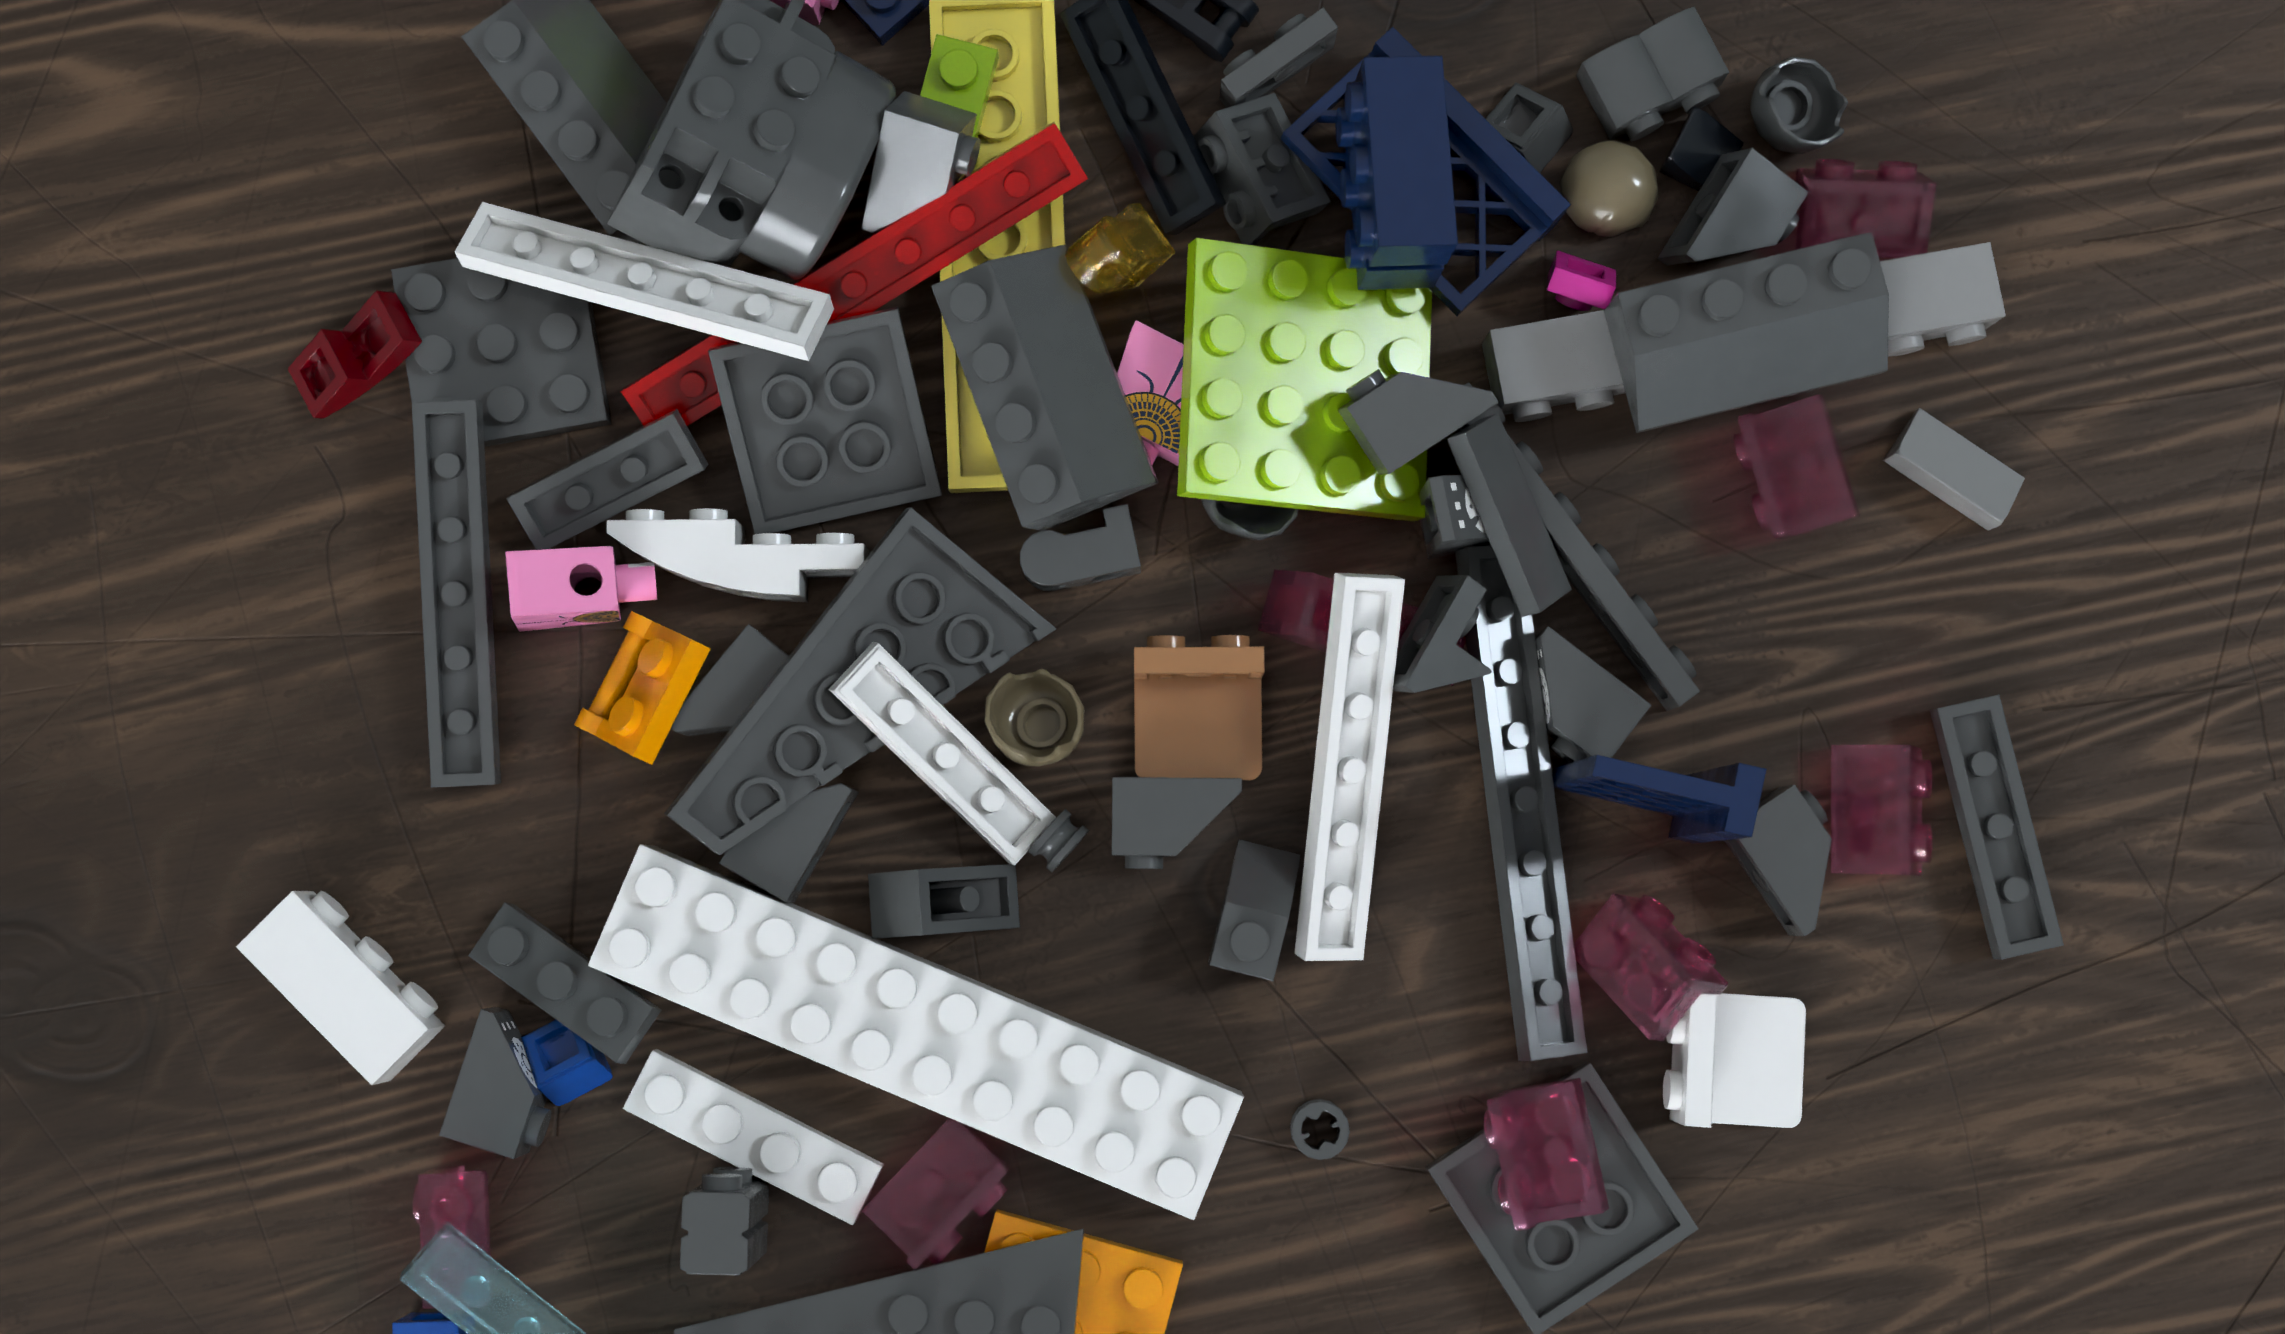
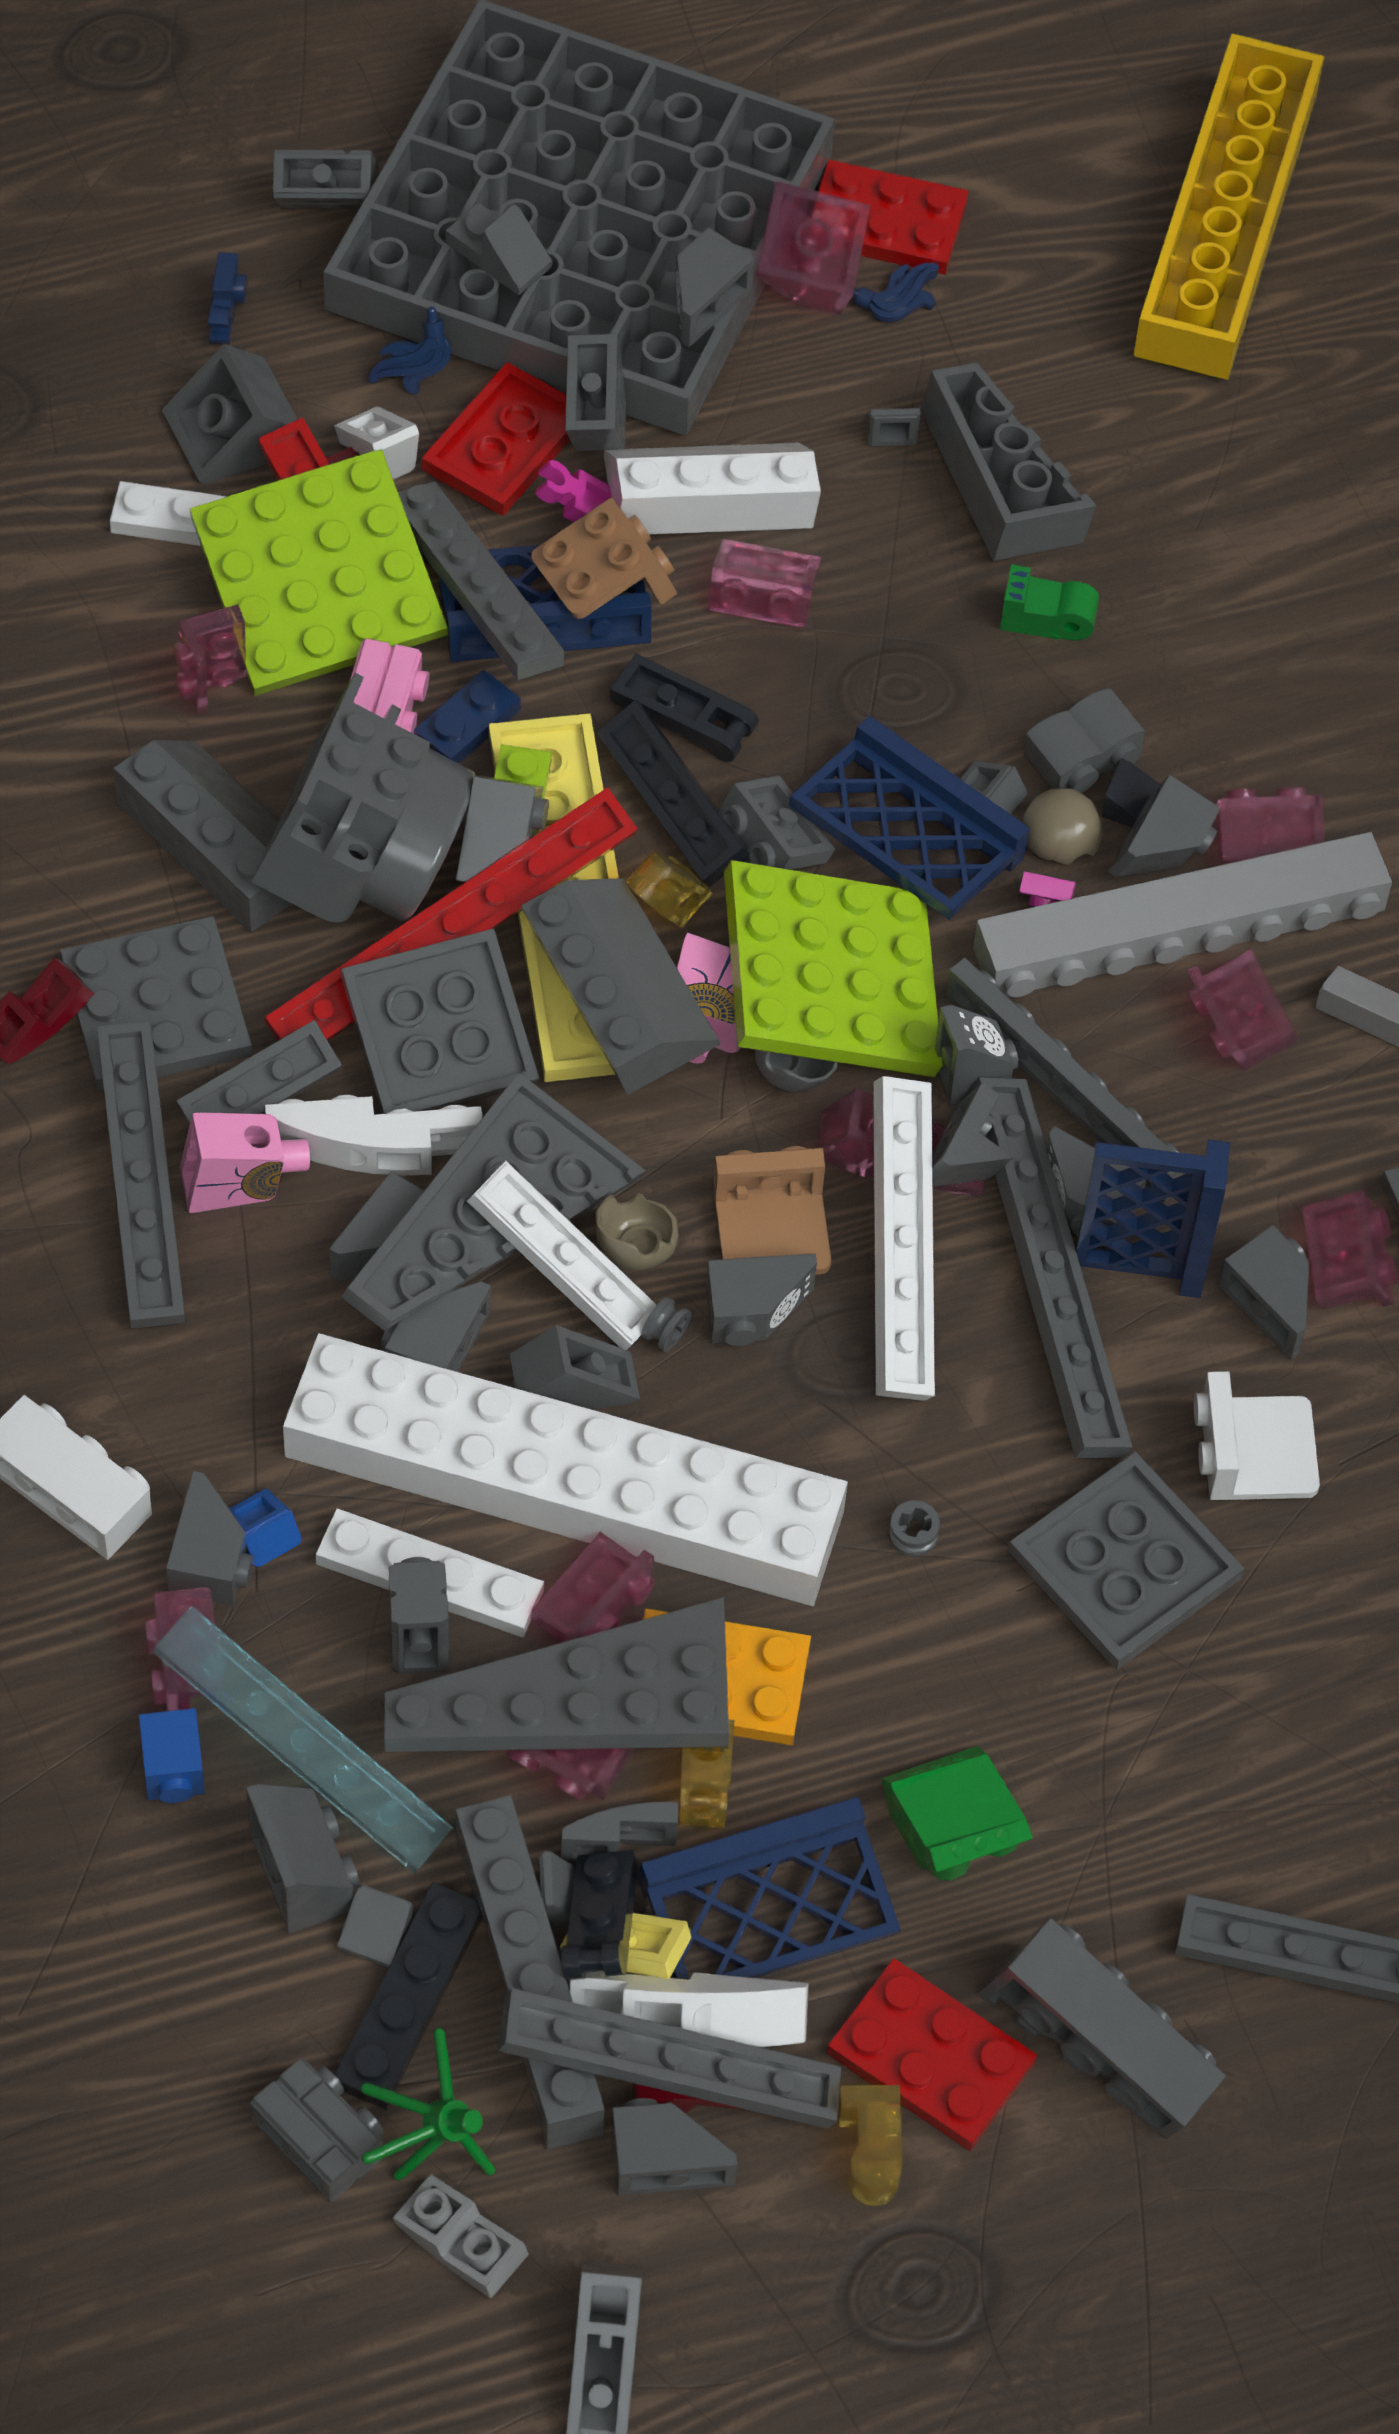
camera: 10 degrees left, 25 degrees down
white plate [455,202,834,361] -> none
dark grey plate [468,902,662,1064] -> none
light orange plate [574,611,710,765] -> none
dark grey leg [1020,504,1141,591] -> none
dark grey slope [1208,839,1301,981] -> none
dark grey plate [1219,7,1338,108] -> none
dark blue piece [1335,55,1458,290] -> none
dark grey slope [1338,369,1498,475] -> none
dark grey tile [1448,413,1572,617] -> none
clear pink bracket [1484,1078,1609,1231] -> none
clear pink bracket [1574,893,1728,1041] -> none
dark grey slope [1604,232,1889,433] -> none
dark grey hair [1750,57,1848,154] -> none

